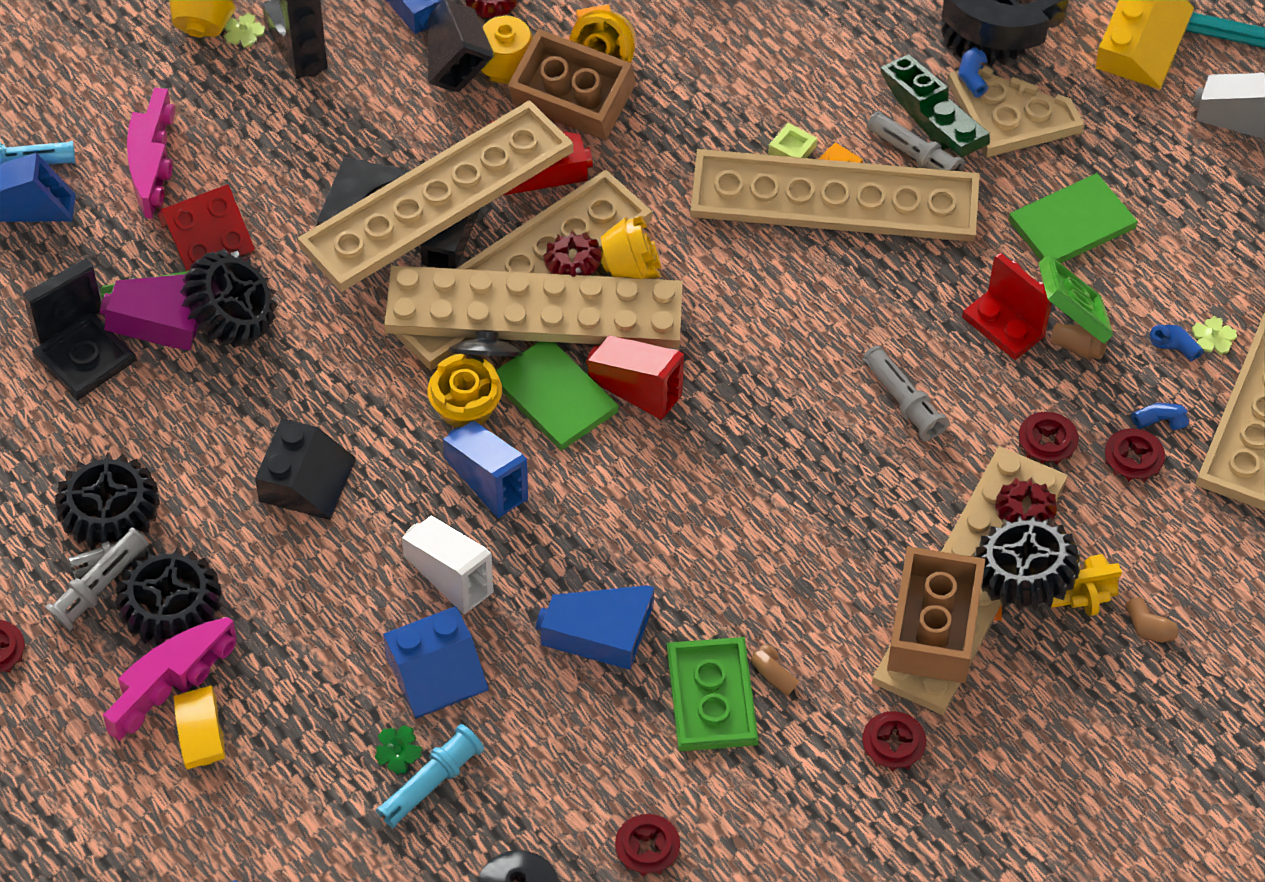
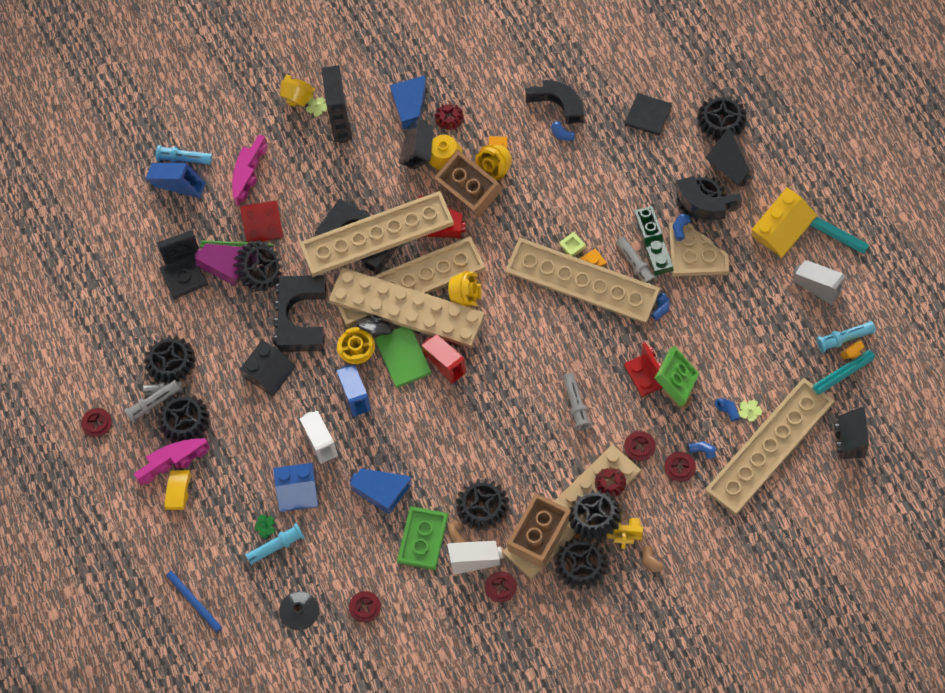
camera: 25 degrees right, 10 degrees up
dark red gear [543,230,602,277] -> none
bright green tile [1008,173,1138,263] -> none
none -> black arch [274,275,326,352]
none -> white slope [447,541,503,575]
none -> black gear [456,478,509,531]
none -> black gear [554,537,608,591]
none -> blue arm [651,293,670,321]

